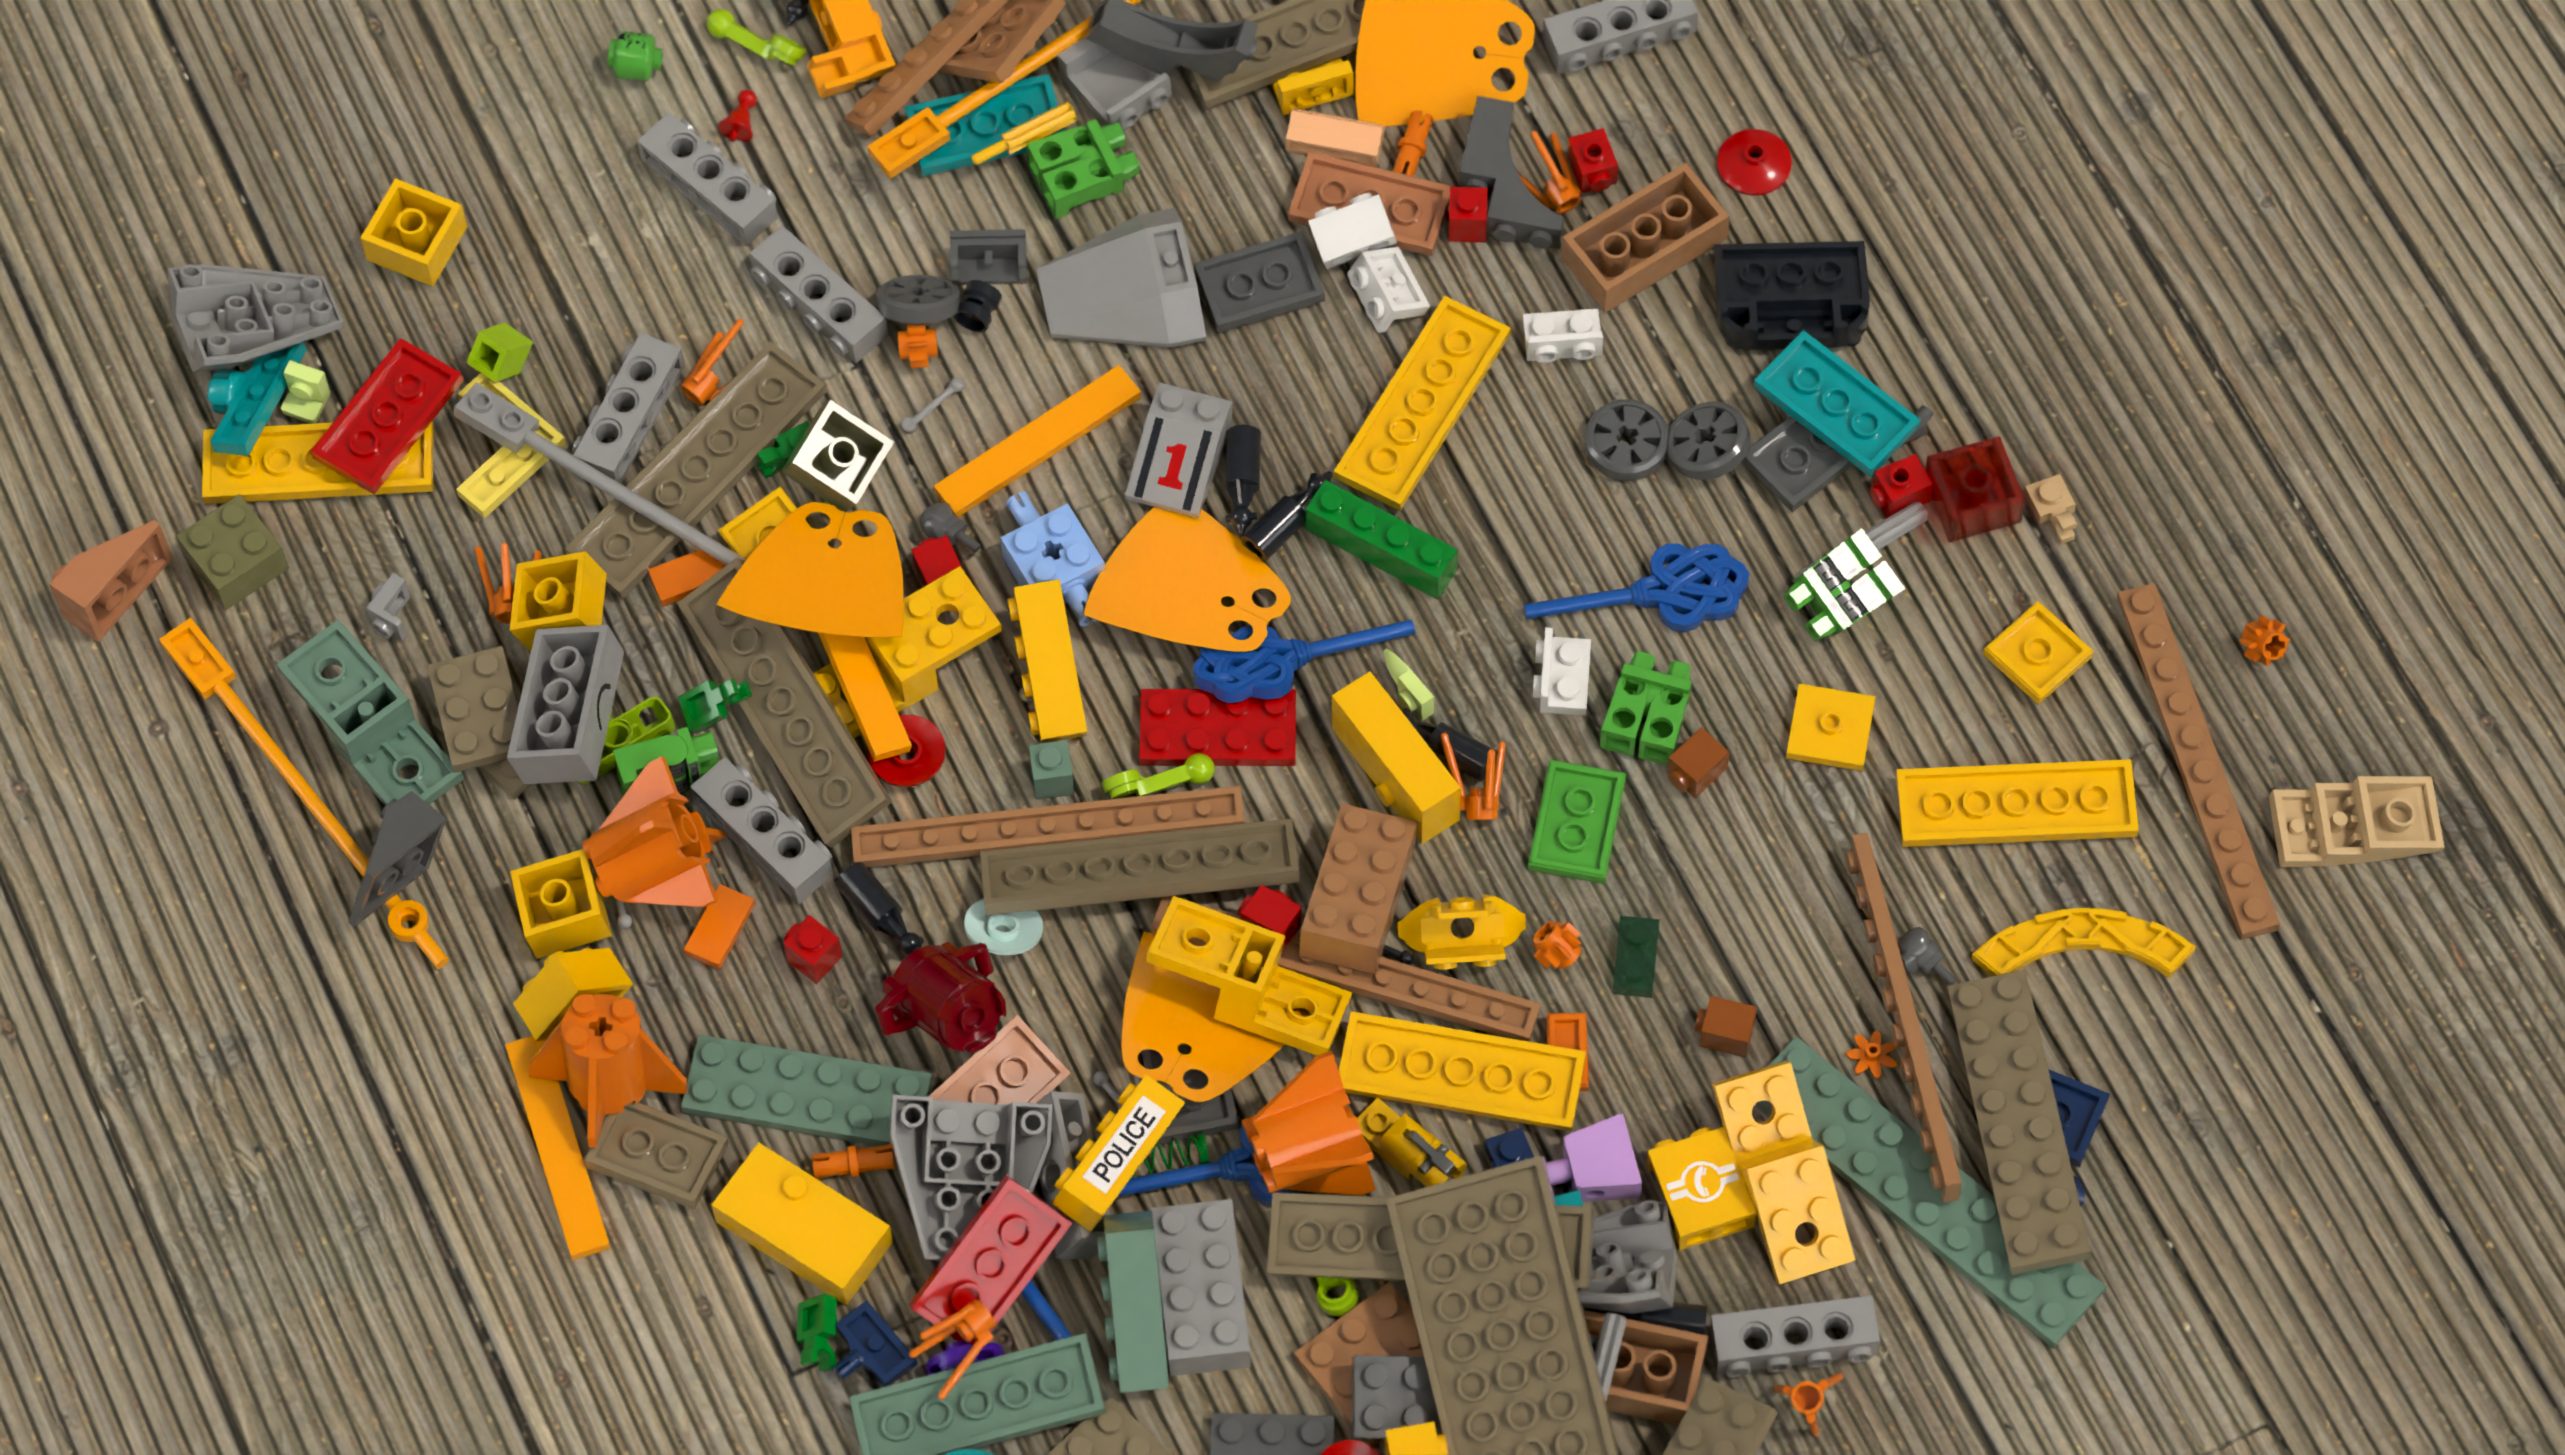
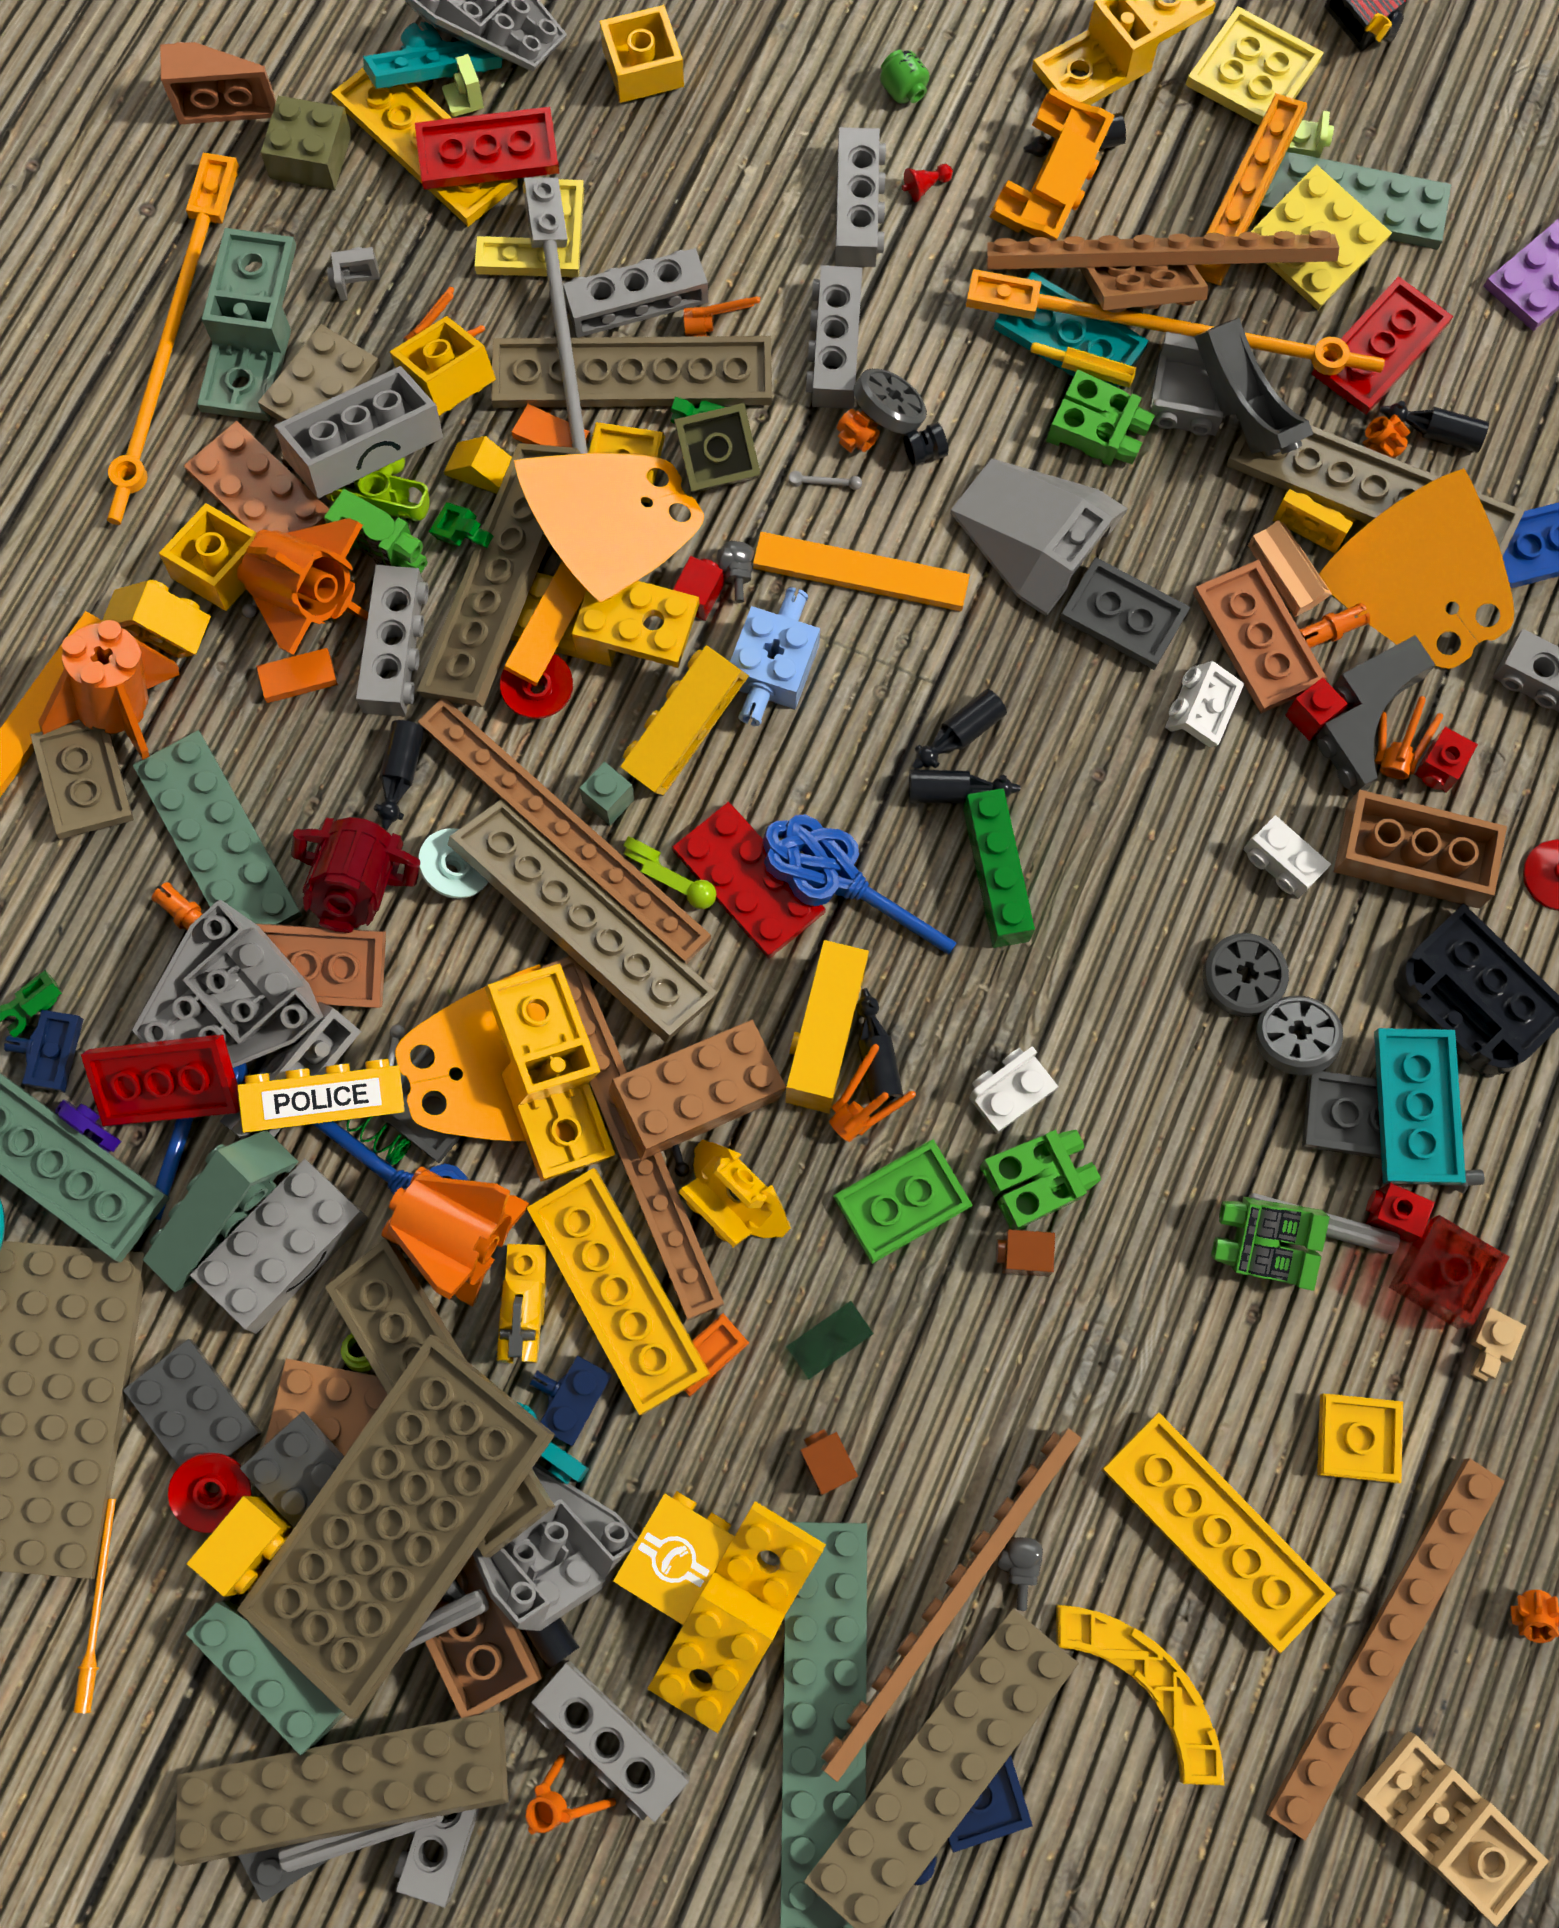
camera: 45 degrees right, 10 degrees up
dark grey slope [348,791,447,927] -> none
lime brick [466,322,533,383] -> none
lime piece [706,9,807,65] -> none
yellow brick [711,1142,893,1306] -> none
red brick [783,915,842,984] -> none
orange plant [909,1300,996,1400] -> none
dark grey hinge [950,229,1027,285] -> none
light orange piece [1083,507,1291,652] -> none
light grey slope [1125,382,1232,519] -> none
red brick [1237,884,1302,953] -> none
white brick [1308,193,1397,269] -> none
yellow plate [1334,295,1511,511] -> none
yellowish green plate [1383,649,1434,722] -> none
blue piece [1523,543,1749,633] -> none
orange gear [1533,921,1581,969] -> none
lavender torso [1546,1114,1642,1202] -> none
yellow plate [1786,684,1876,771] -> none
orange plant [1846,1030,1897,1079] -> none
none -> nougat plate [184,421,329,533]
none -> yellow slope [444,436,512,494]

